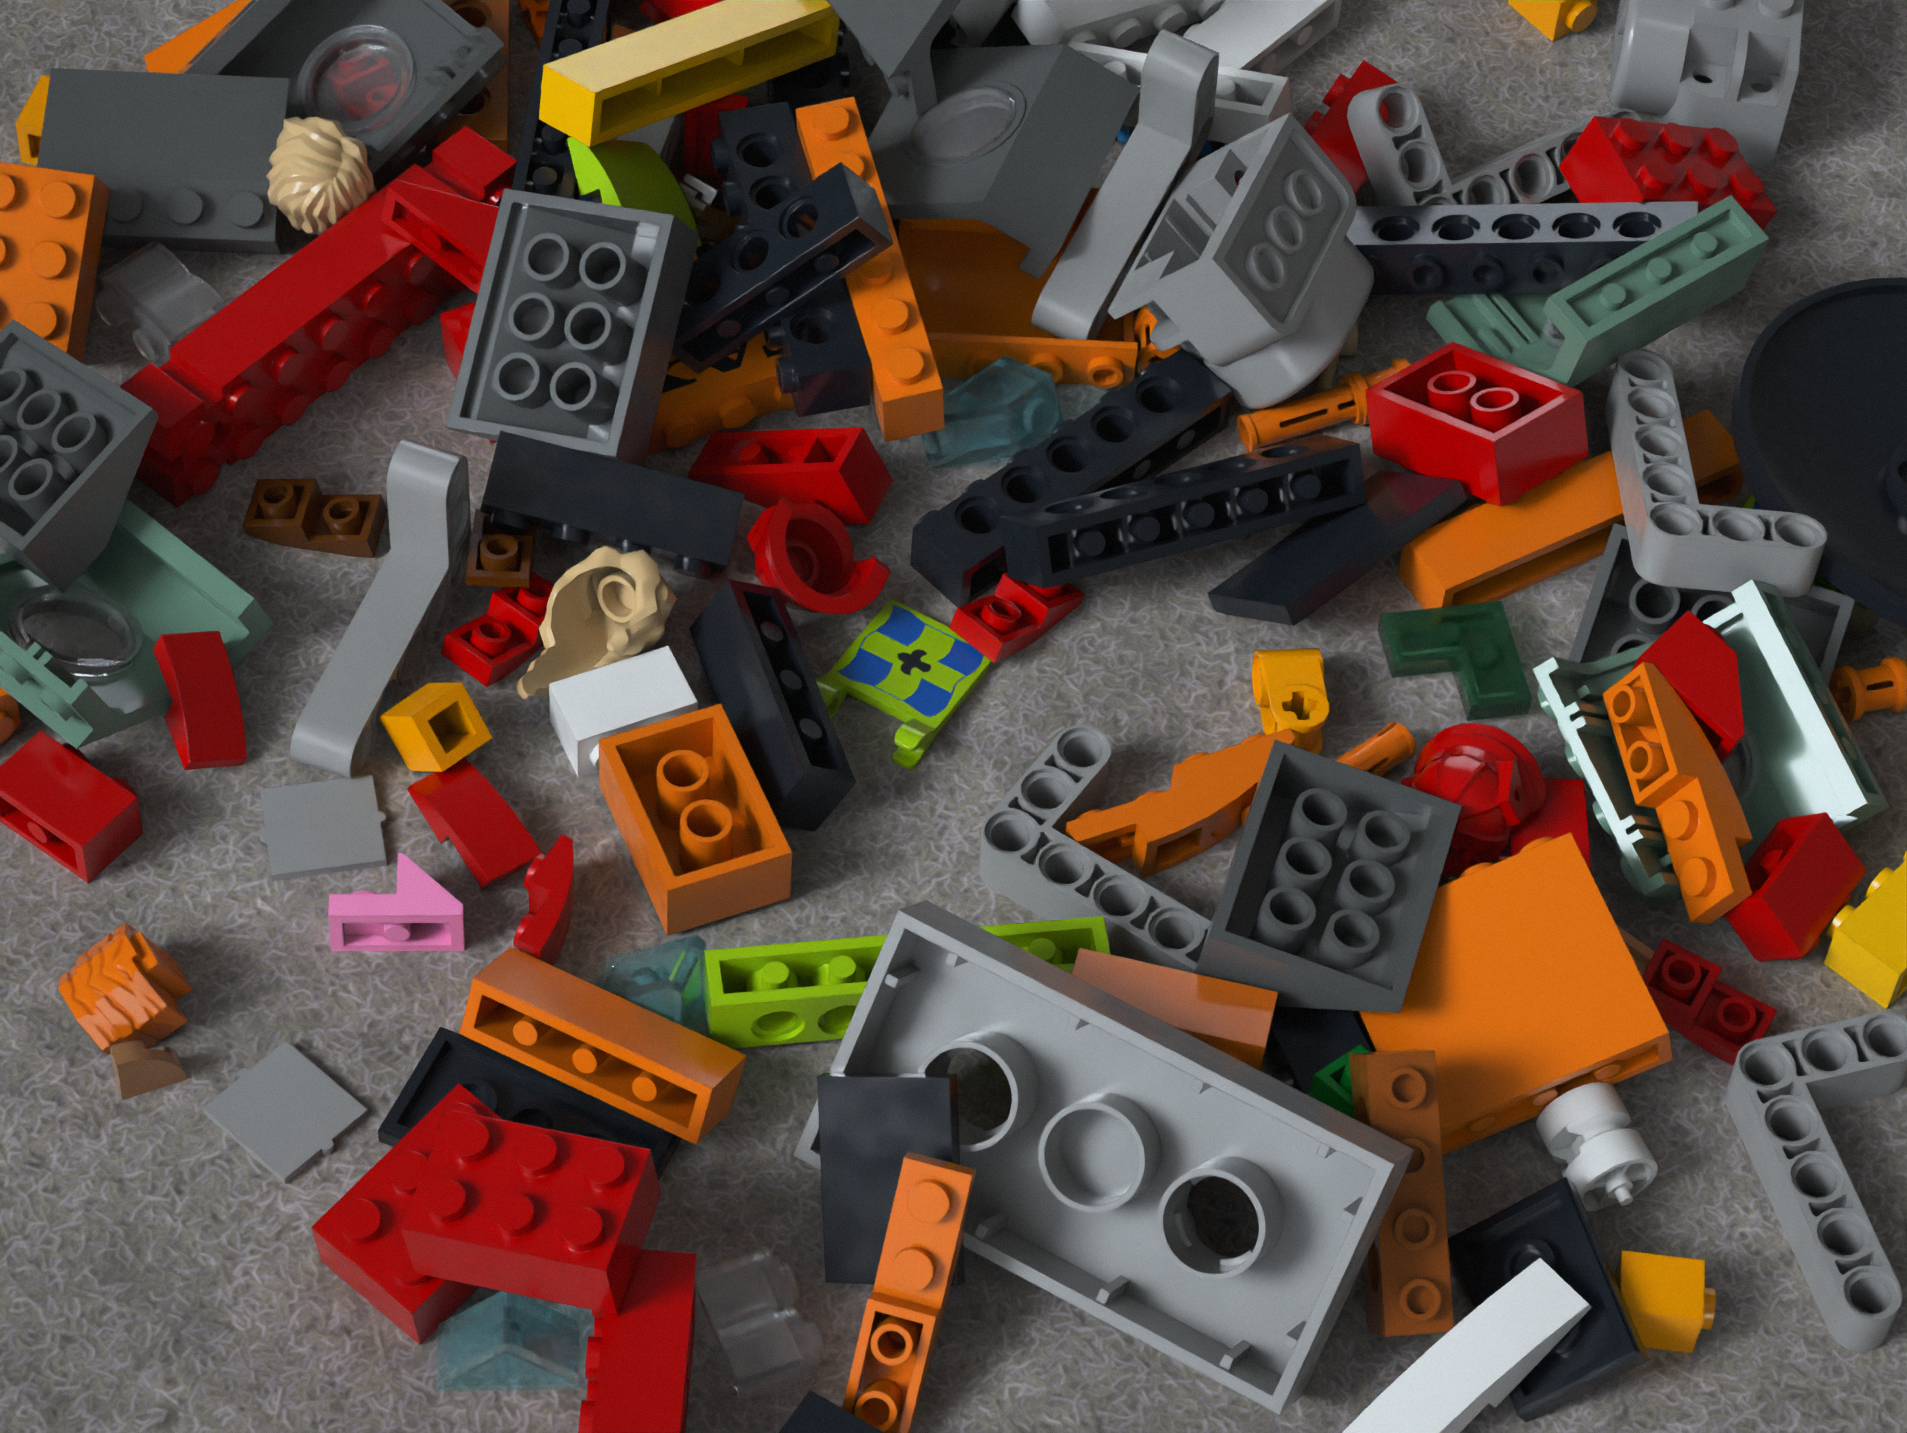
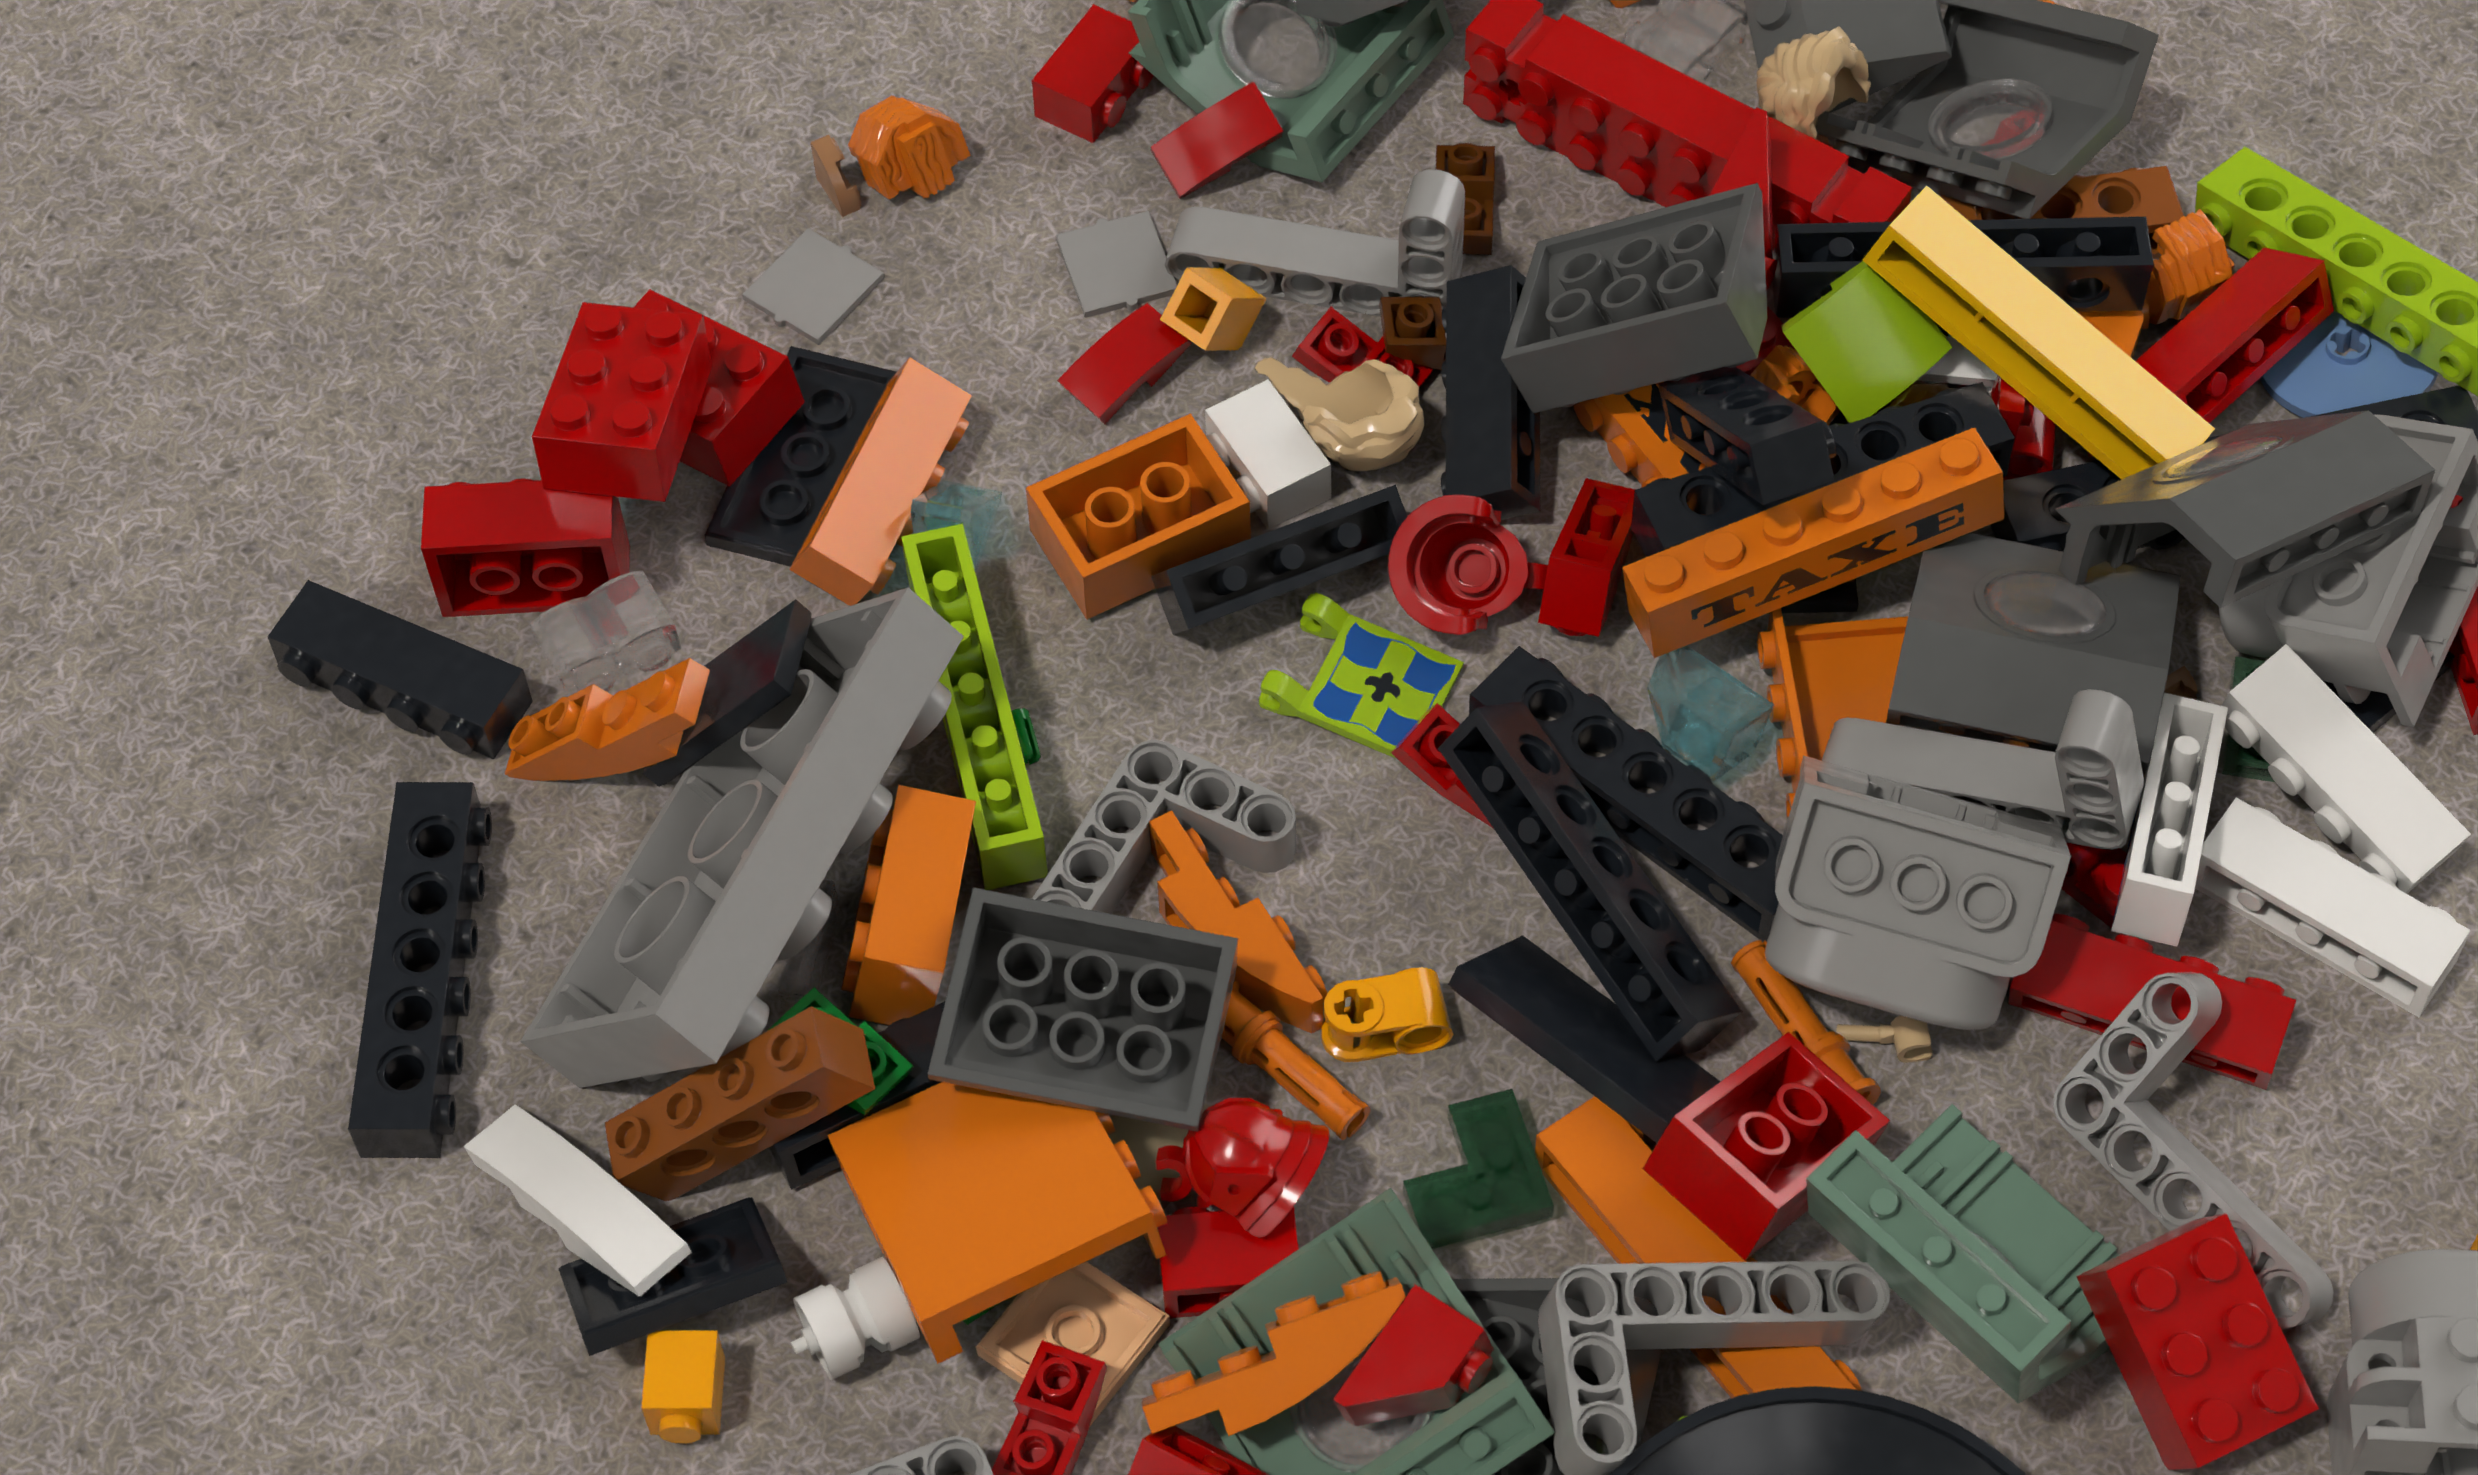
camera: 90 degrees right, 5 degrees up
bright pink slope [328,853,465,951] -> none
red slope [513,834,574,966] -> none
black brick [1346,201,1698,295] -> none

